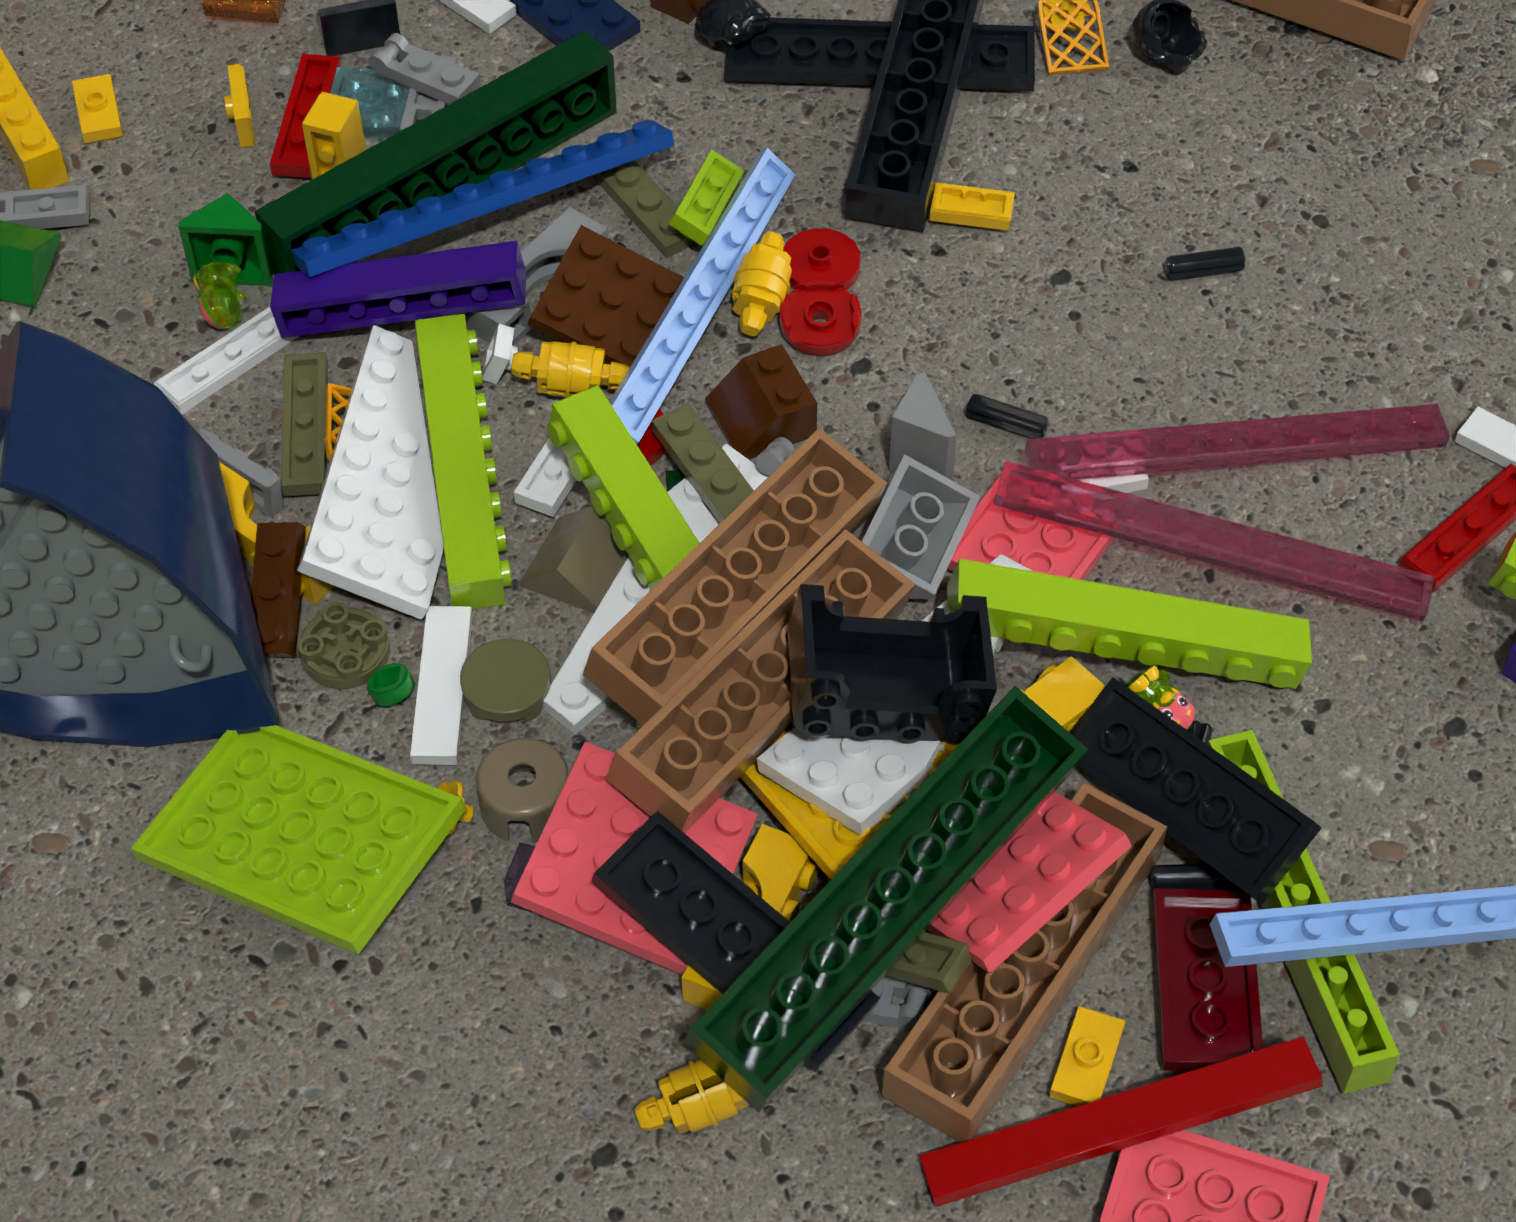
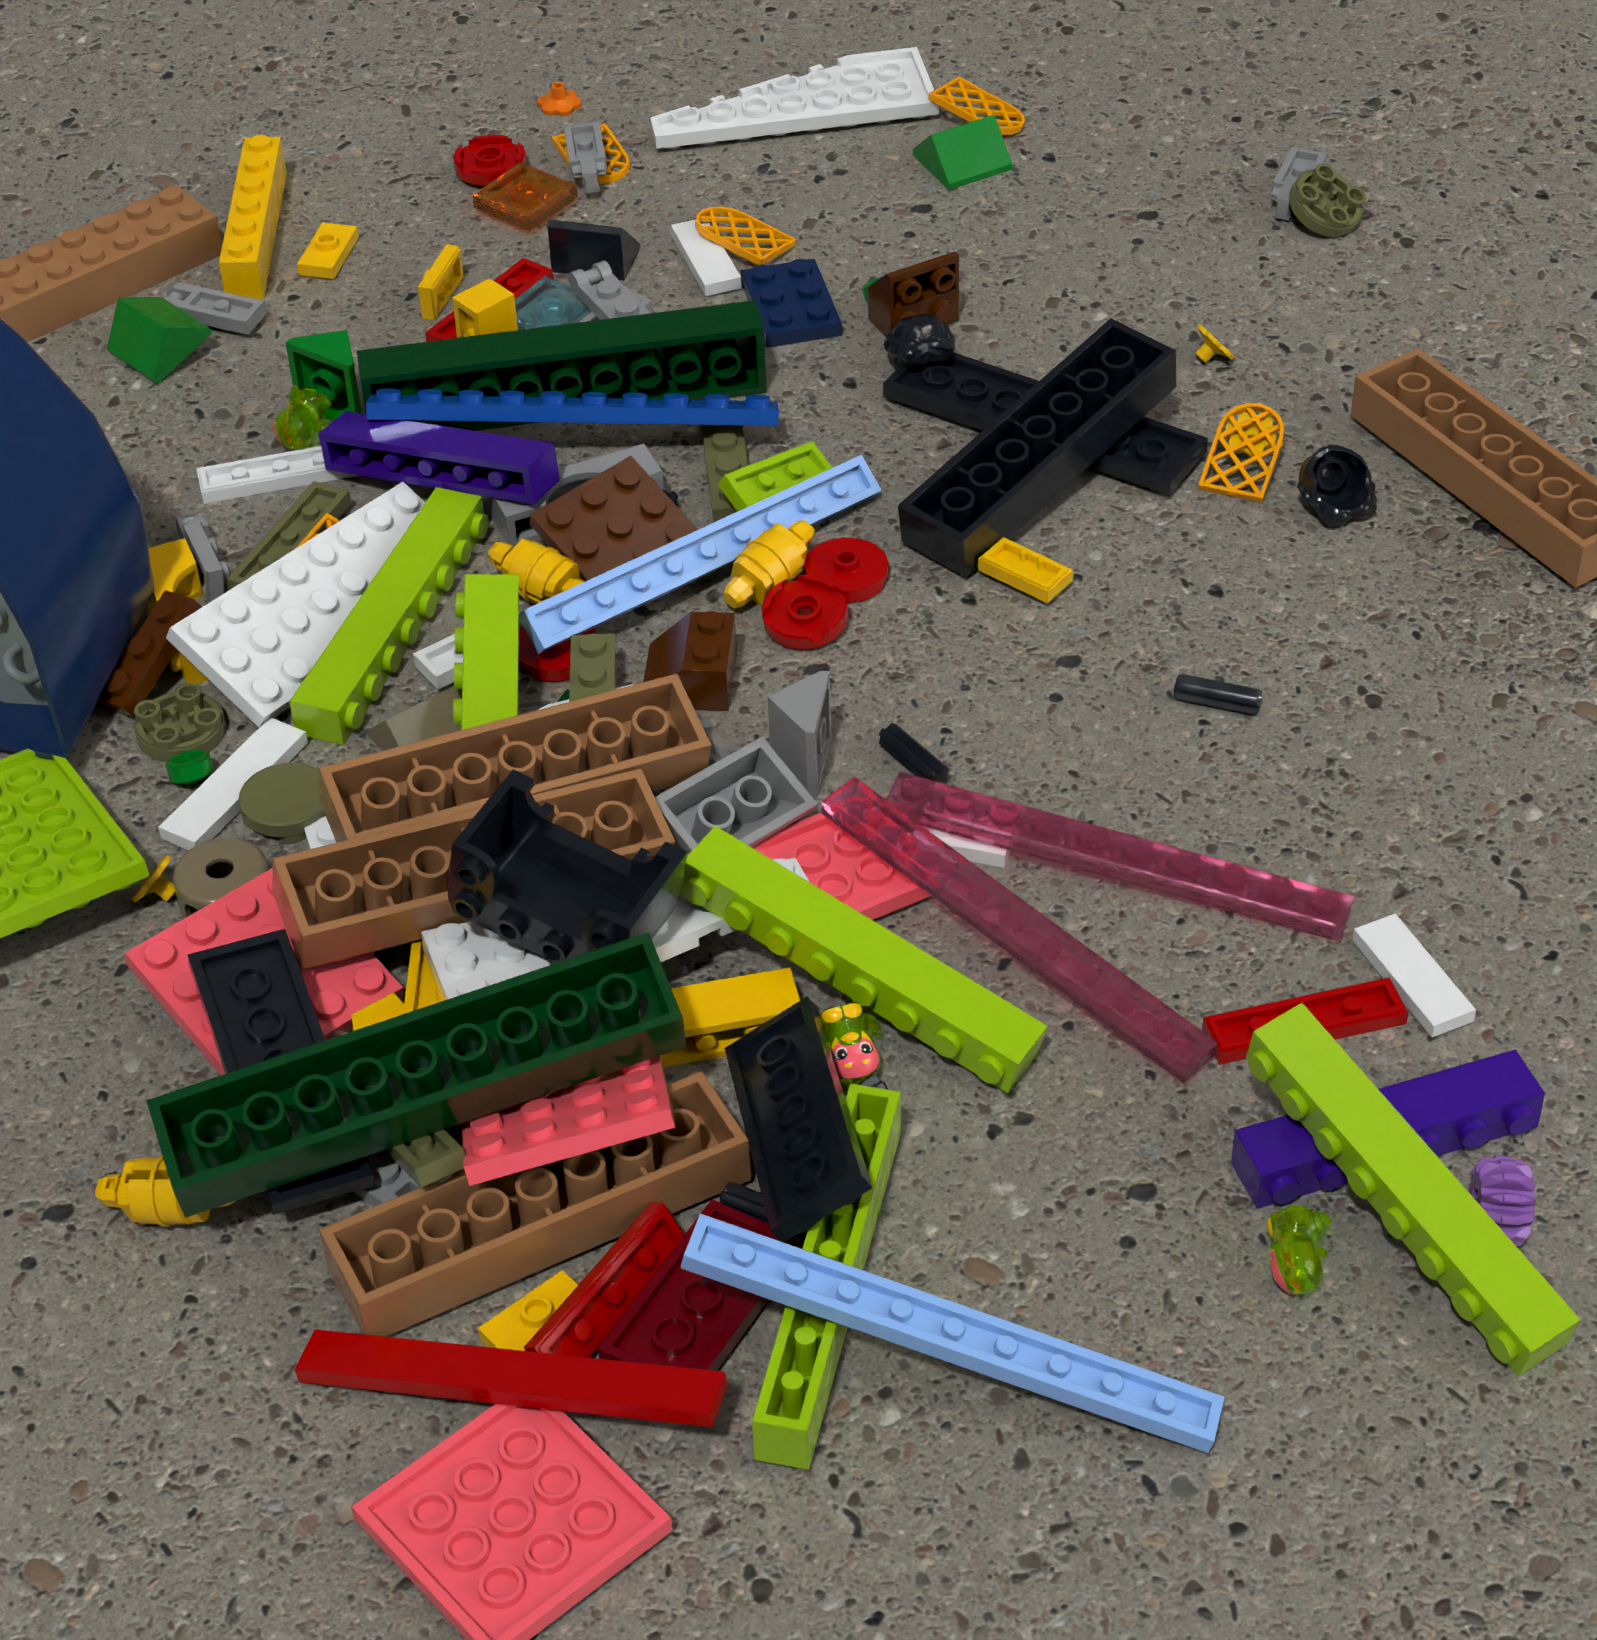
camera: 30 degrees right, 10 degrees down
white plate [482,324,518,384] -> none
none -> red tile [523,1202,685,1358]

